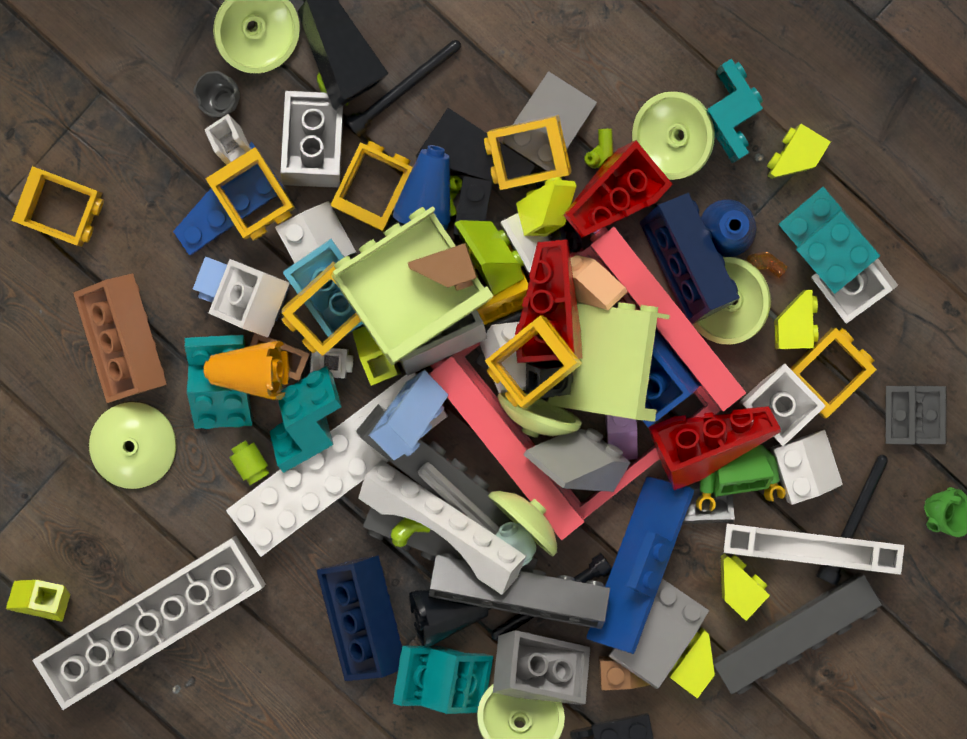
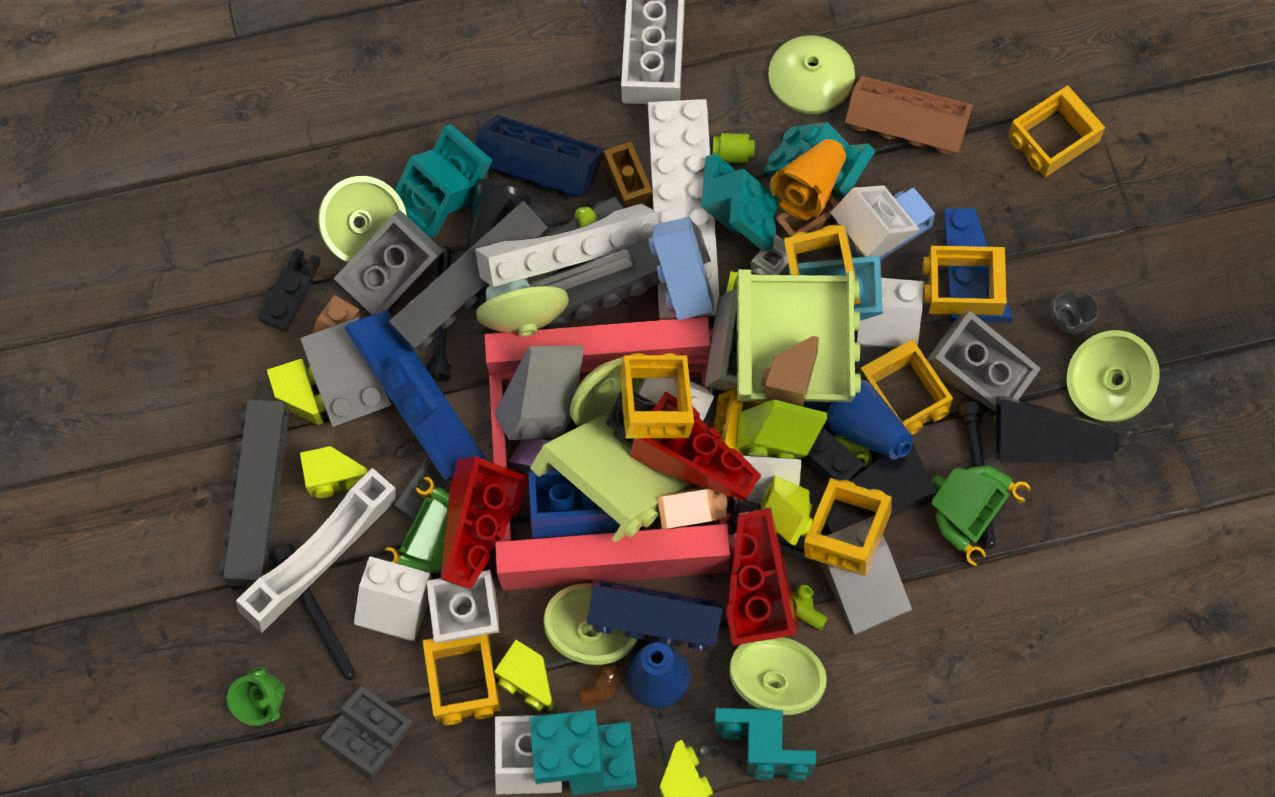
camera: 125 degrees right, 20 degrees down
white window [204,114,251,165] -> none
none -> pearl gold brick [604,141,653,208]
none -> bright green torso [931,466,1031,566]

